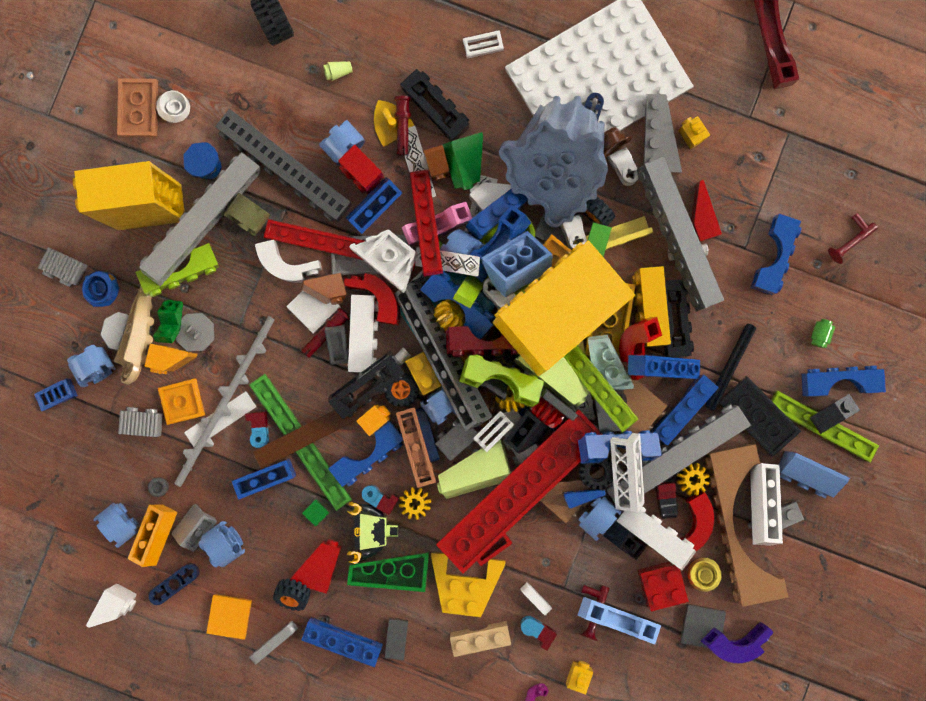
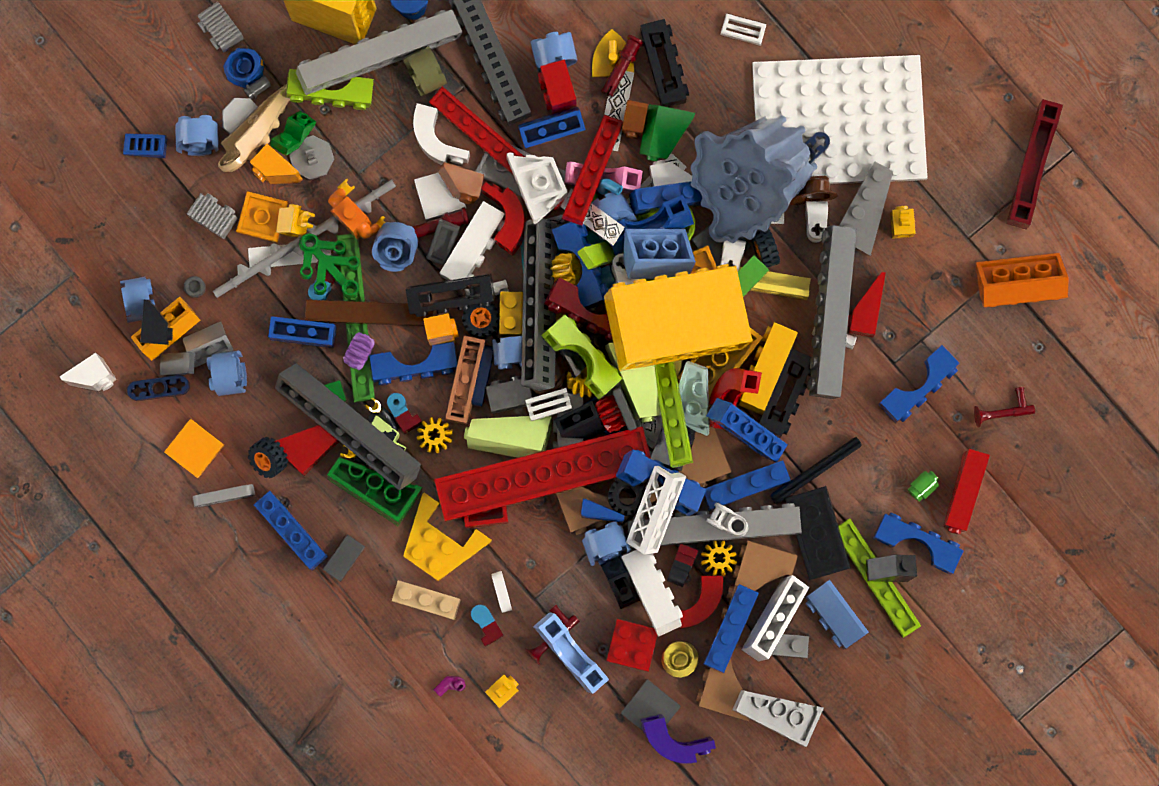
camera: 30 degrees right, 5 degrees down
none -> black slope [140,299,173,345]
none -> dark grey tile [160,352,195,376]
none -> dark grey pin [243,75,272,99]
none -> dark grey brick [275,363,421,490]
none -> yellow brick [276,204,315,237]
none -> green plant [299,233,359,299]
none -> orange torso [328,179,386,240]
none -> medium lavender gear [343,332,375,370]
none -> medium blue brick [372,222,418,272]
none -> dark azure arm [597,179,623,195]
none -> blue arch [703,584,759,673]
none -> white piece [706,502,748,537]
none -> wing [732,690,824,747]
none -> red slope [943,449,990,535]
none -> orange slope [976,253,1069,307]

